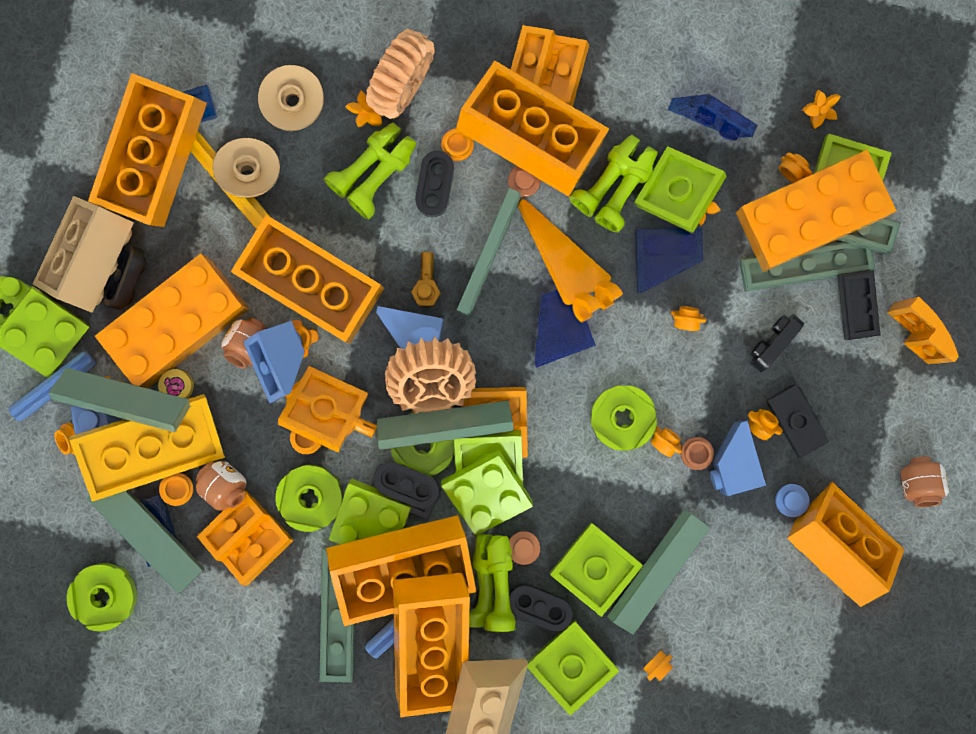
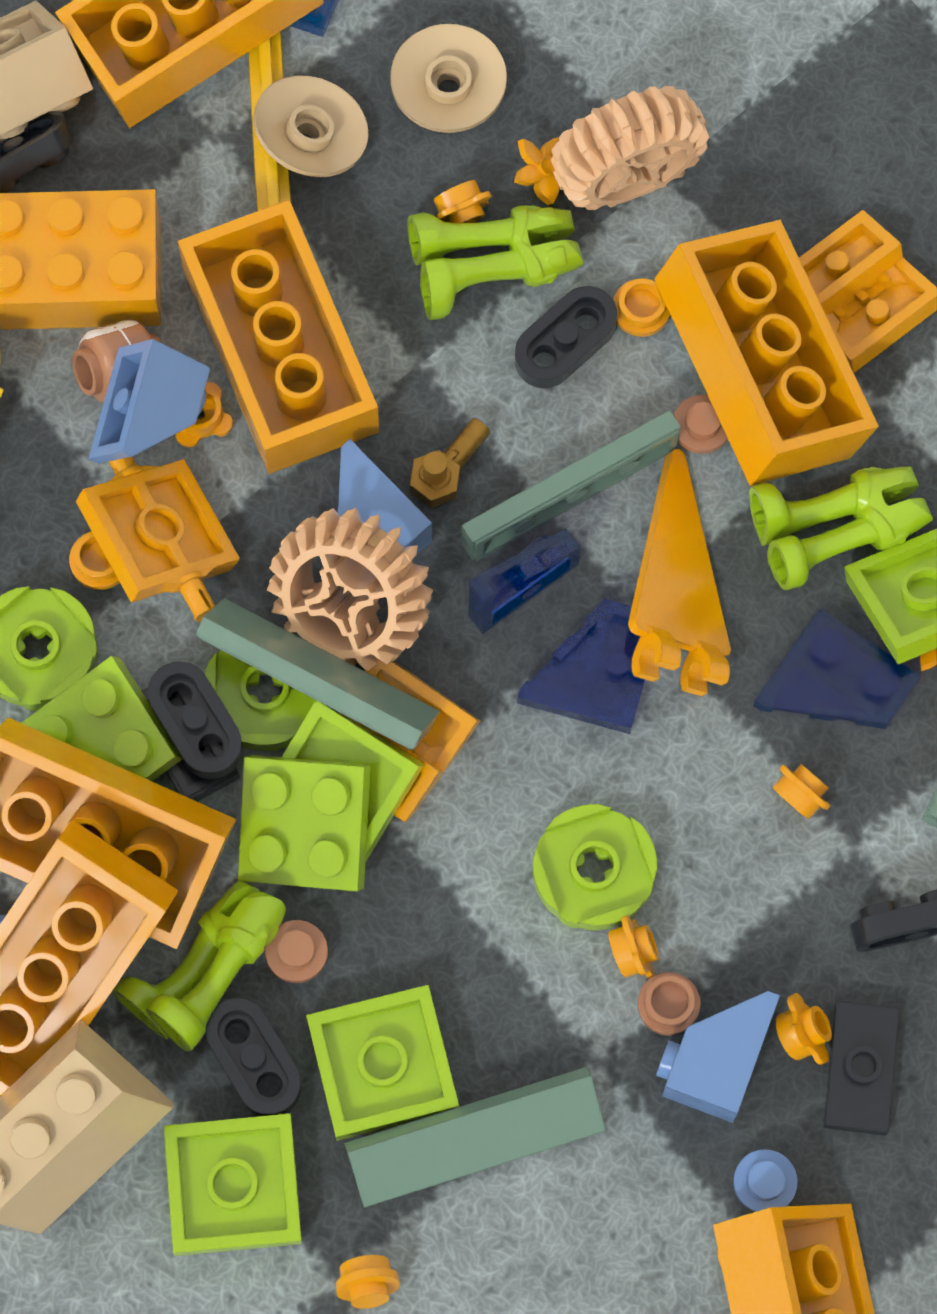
camera: 30 degrees right, 15 degrees down
none -> light orange plate [433,180,492,223]
none -> clear blue wing [468,529,581,634]

